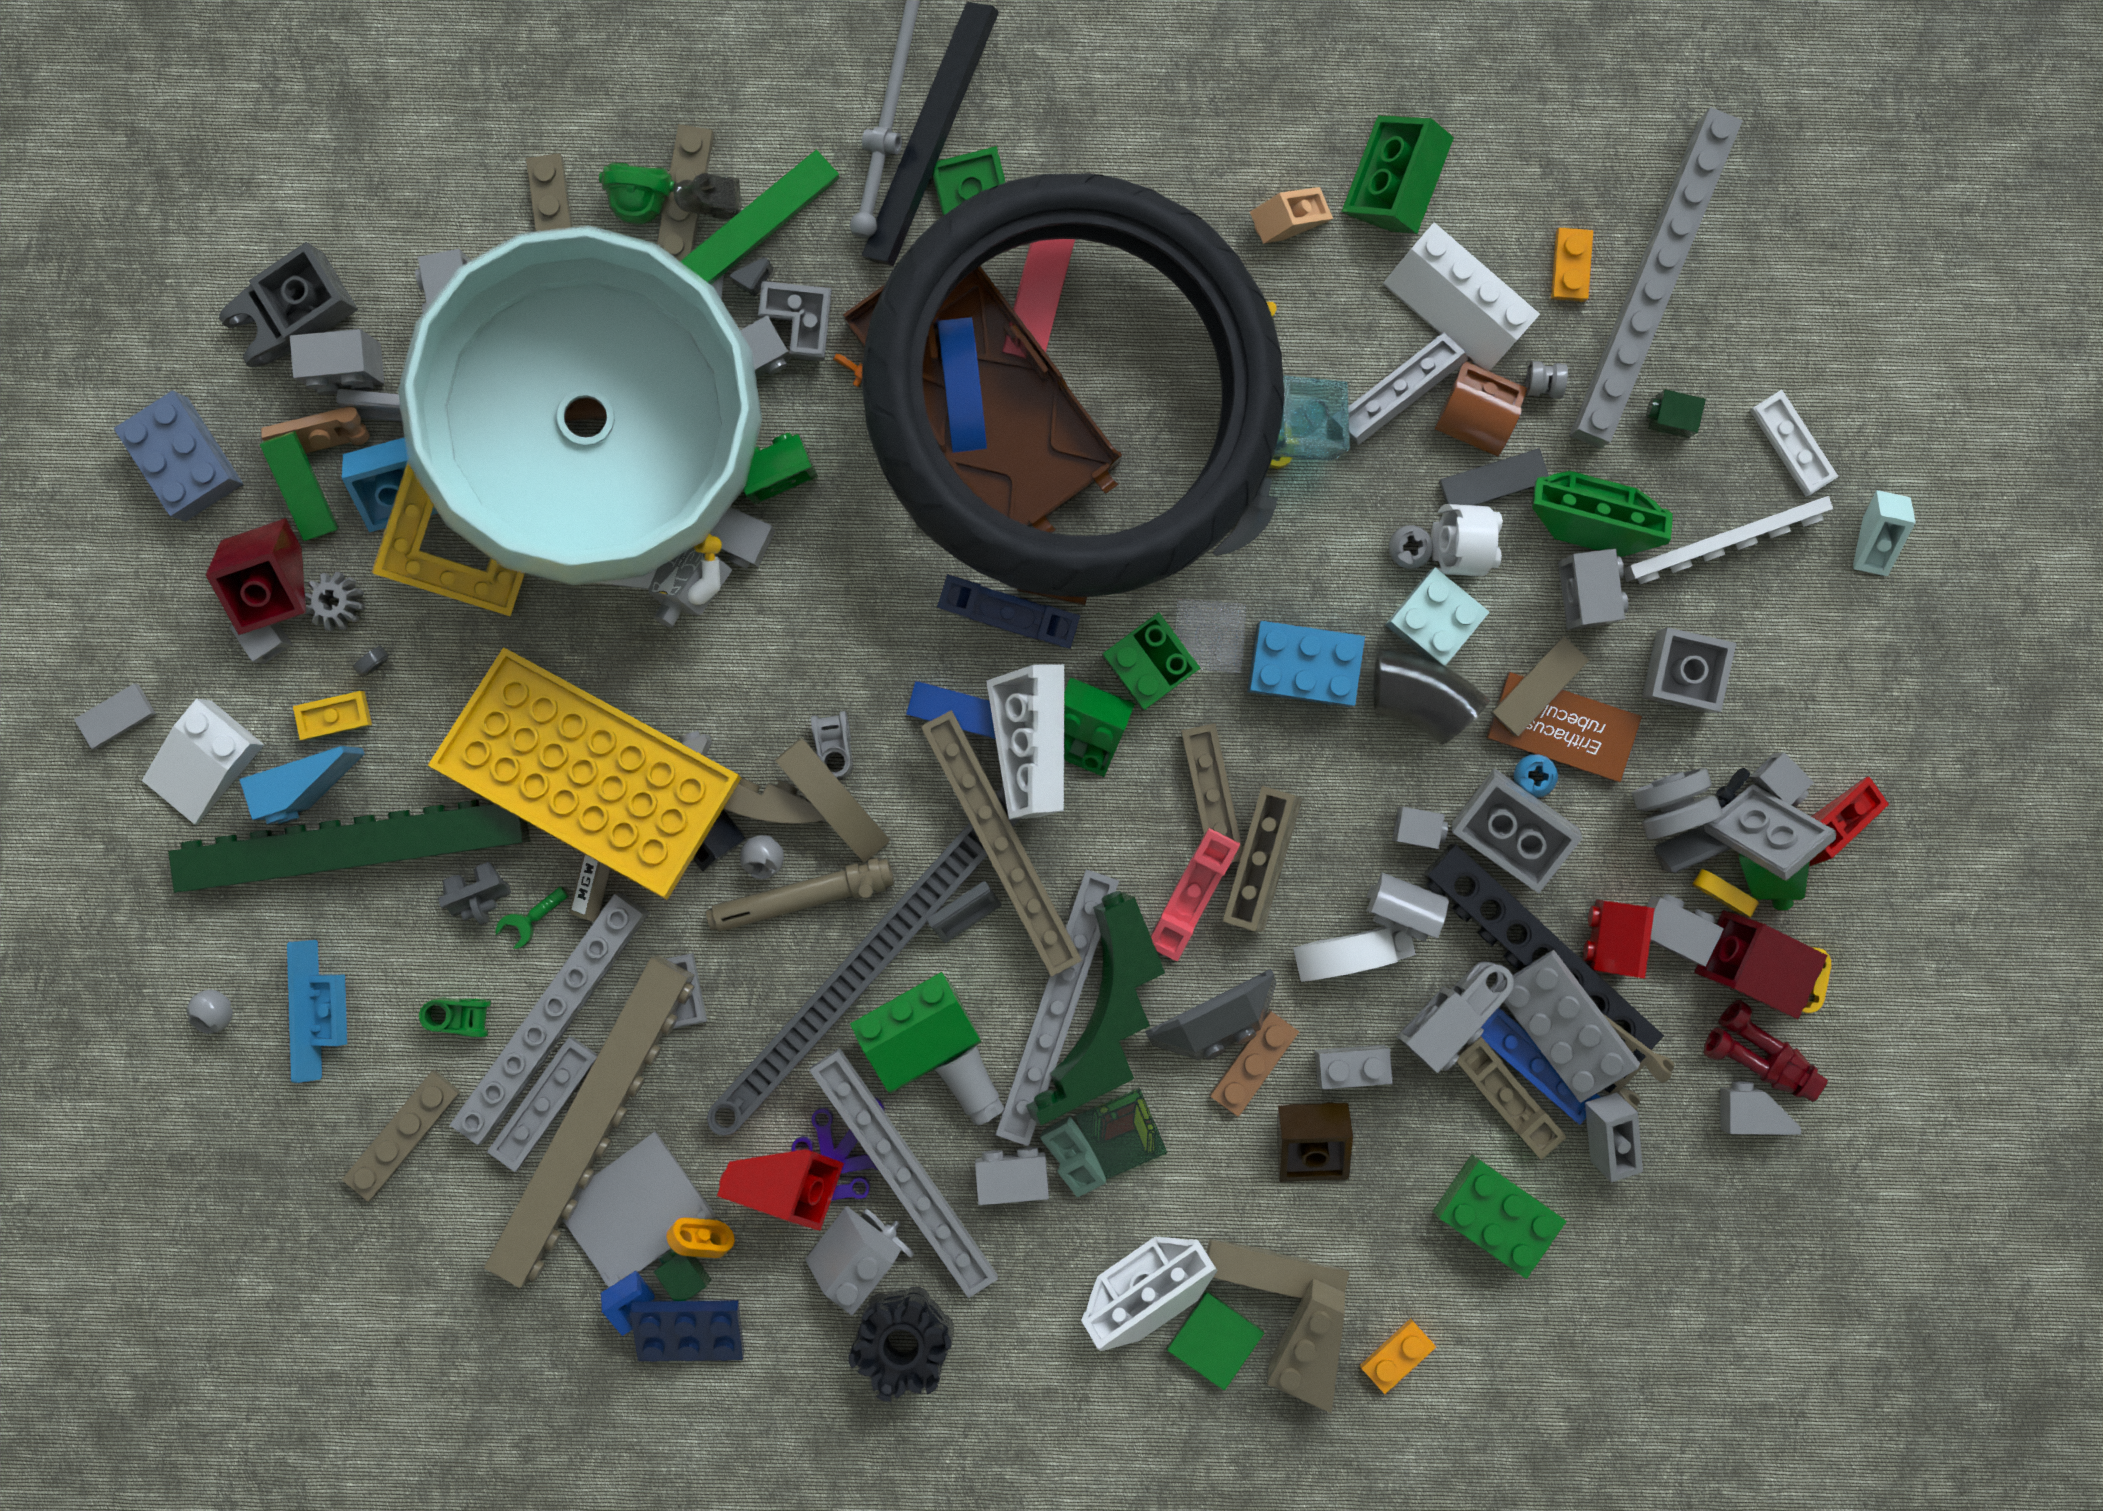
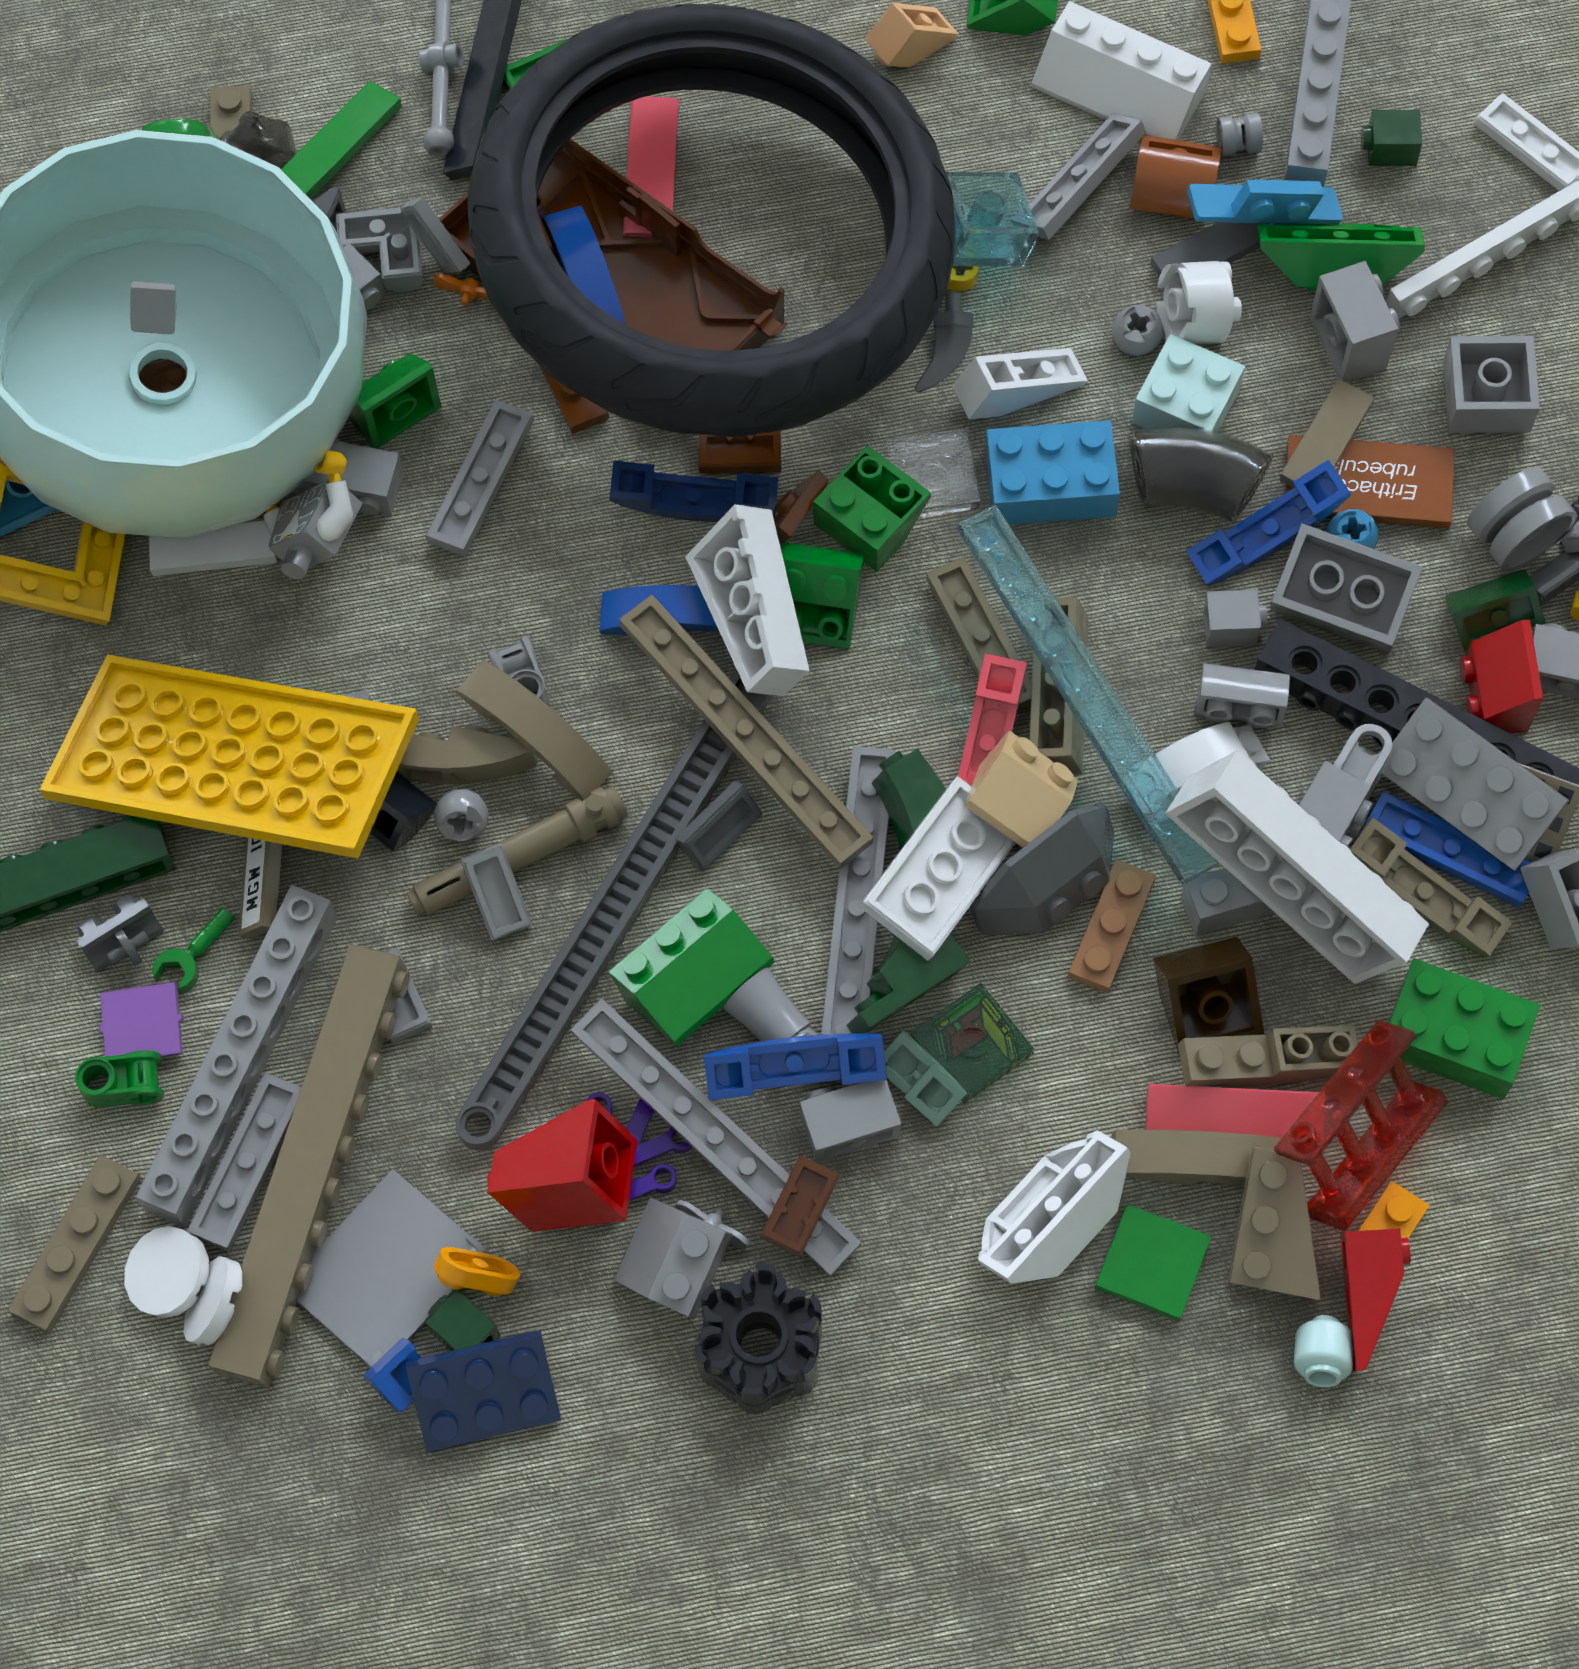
camera: 10 degrees left, 20 degrees down
none -> medium lavender piece [99,982,184,1057]
none -> white tile [124,1226,209,1318]
none -> light grey slope [130,281,177,334]
none -> white tile [183,1256,243,1347]
none -> light grey tile [400,197,471,274]
none -> light grey plate [426,399,534,557]
none -> light grey tile [460,843,532,941]
none -> blue slope [704,1033,887,1100]
none -> reddish brown plate [760,1155,840,1258]
none -> reddish brown plate [774,470,829,544]
none -> white tile [859,776,1016,961]
none -> white slope [952,348,1088,419]
none -> clear light blue plate [957,505,1220,885]
none -> tan slope [965,730,1078,848]
none -> coral slope [1145,1084,1327,1145]
none -> white brick [1165,750,1429,984]
none -> dark tan slope [1178,1025,1363,1089]
none -> blue slope [1186,459,1351,586]
none -> dark azure bracket [1187,179,1343,225]
none -> clear red fence [1274,1020,1448,1232]
none -> light aqua head [1294,1315,1354,1387]
none -> red slope [1340,1228,1411,1371]
none -> dark green panel [1445,569,1546,651]

